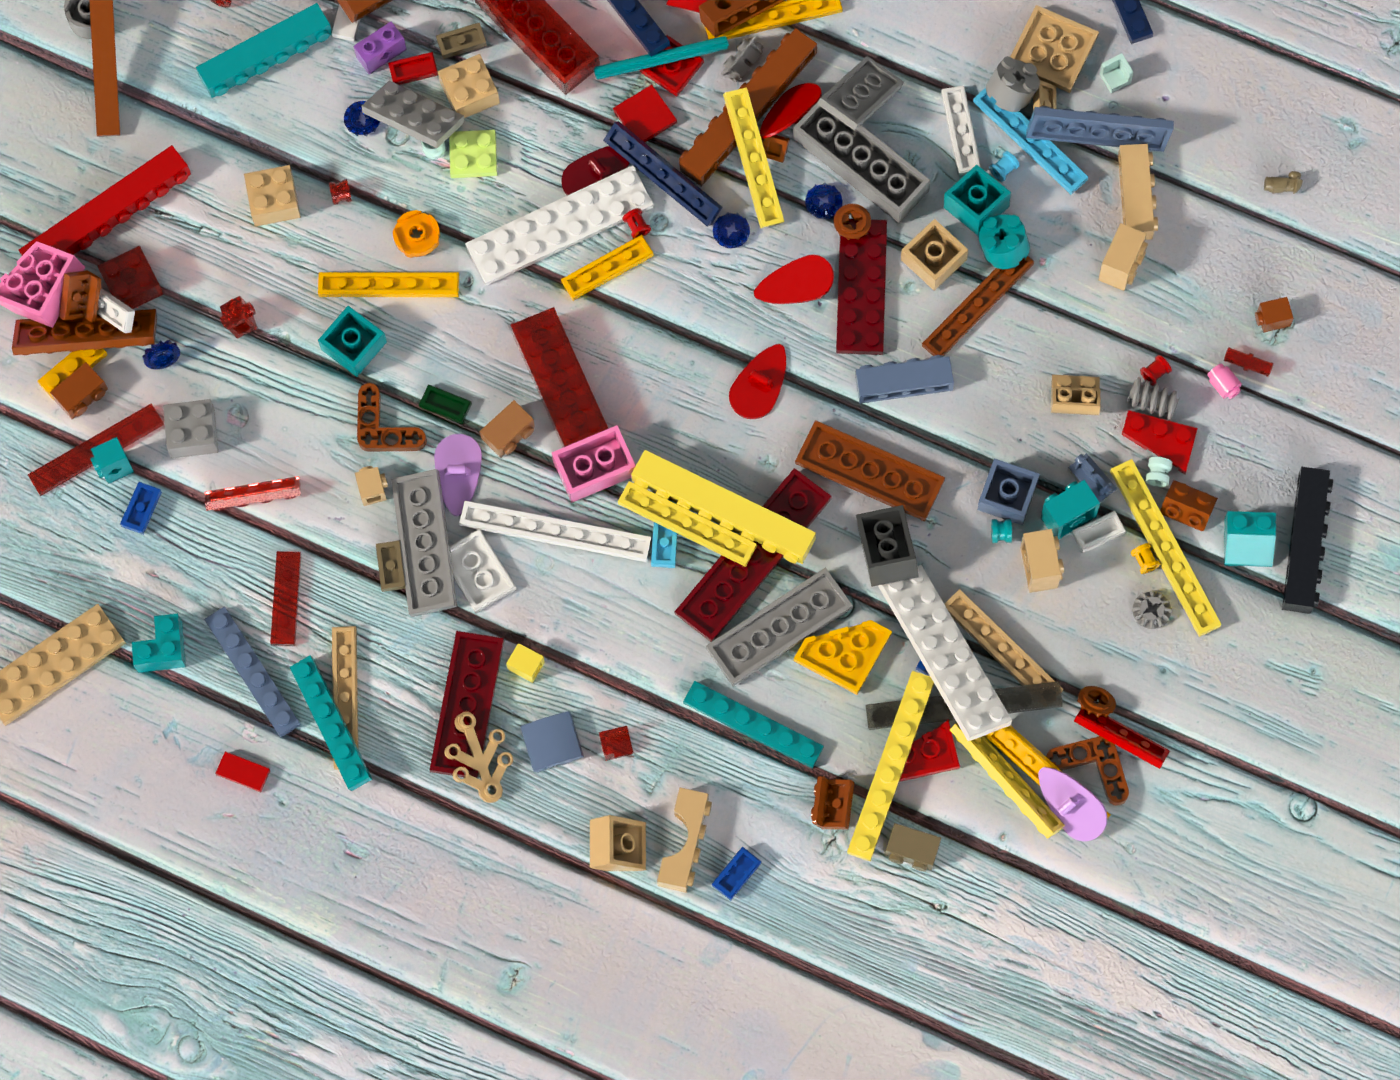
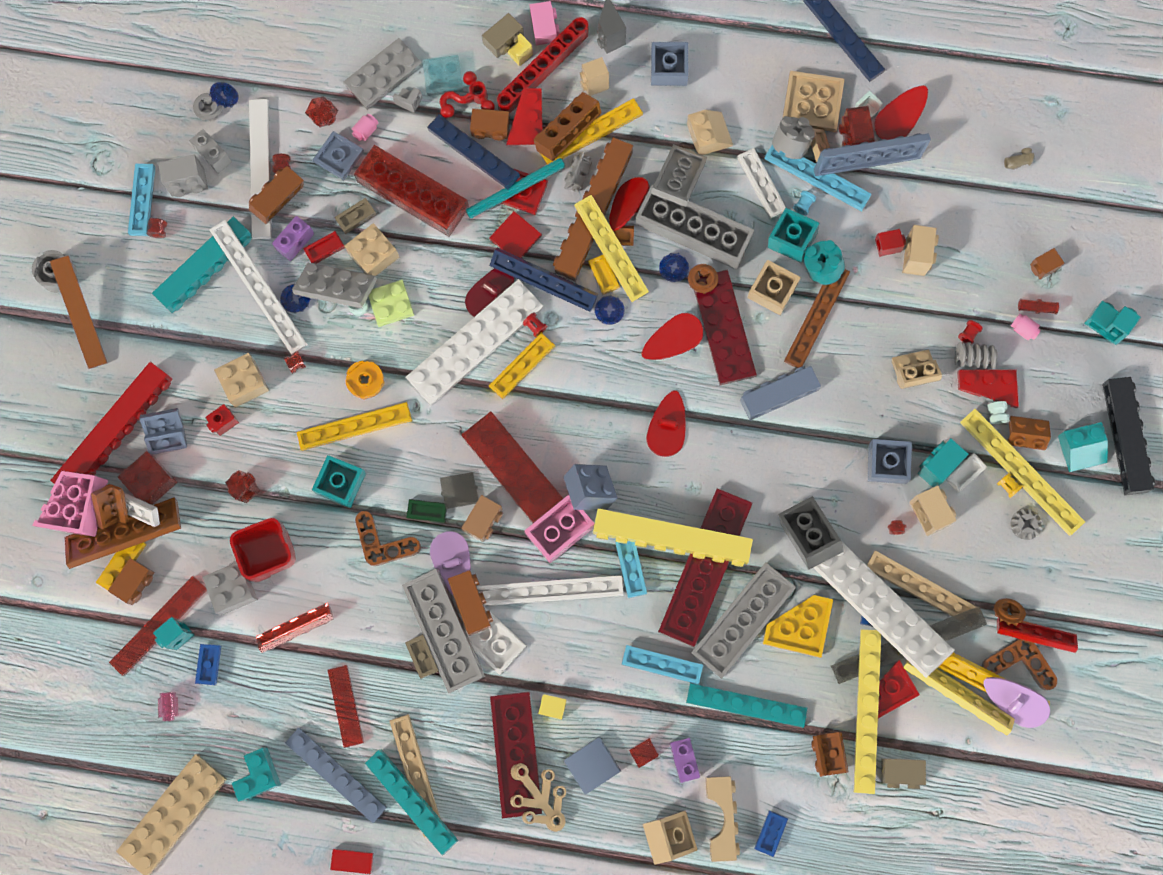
camera: 15 degrees left, 5 degrees up
clear blue gear [142,340,180,369] -> none
tan brick [355,466,388,506] -> none
light yellow plate [618,481,757,567] -> none
dark orange plate [795,420,945,521] -> none
teal wheel [991,519,1012,543] -> none
sand blue hinge [1068,453,1117,502] -> none
tan brick [1118,144,1158,240] -> none
none -> sand blue slope [139,408,187,455]
none -> clear pink brick [158,692,179,722]
none -> red brick [205,404,239,436]
none -> white tile [209,220,307,355]
none -> red piece [230,518,296,582]
none -> clear smoke piece [440,472,479,509]
none -> dark orange brick [448,570,493,636]
none -> sand blue brick [563,464,618,510]
none -> yellow tile [588,254,620,295]
none -> medium azure plate [621,645,703,685]
none -> medium lavender brick [670,738,700,783]
none -> tan slope [687,110,733,155]
none -> clear red brick [839,106,875,147]
none -> red shield [874,85,928,140]
none -> red brick [875,229,906,257]
none -> clear red plate [887,520,907,535]
none -> teal brick [1084,300,1141,345]

